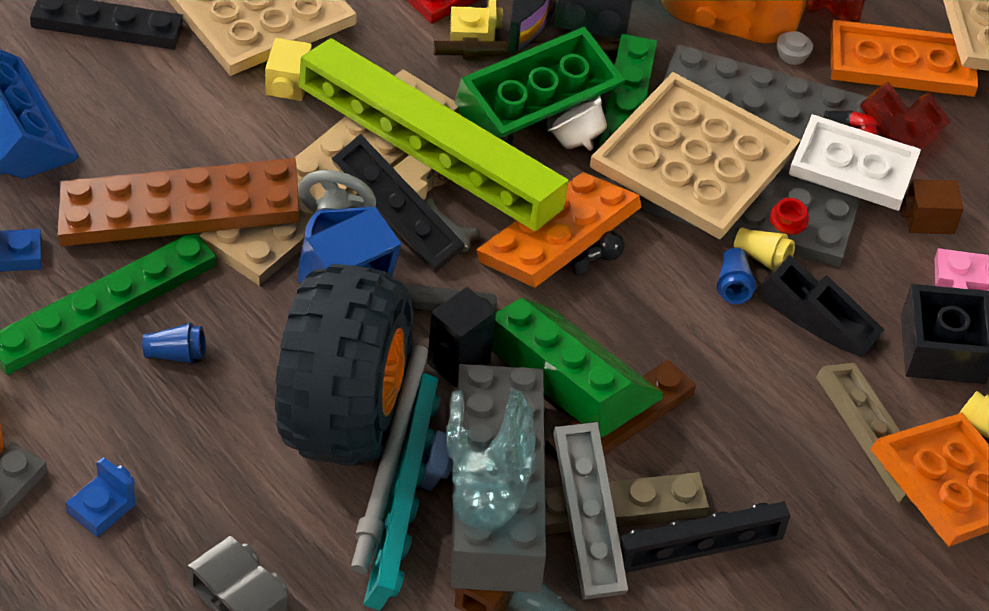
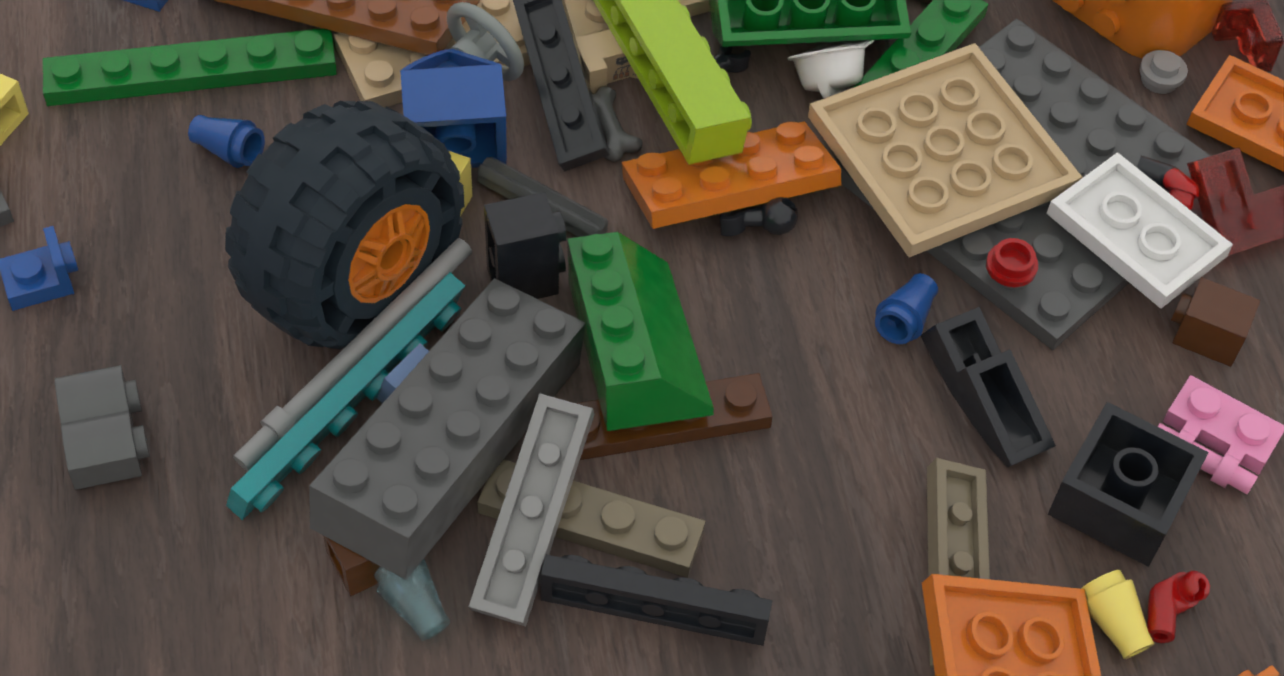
camera: 30 degrees right, 5 degrees up
clear light blue hair [446,388,536,530] -> none
light yellow cone [734,227,795,270] -> none

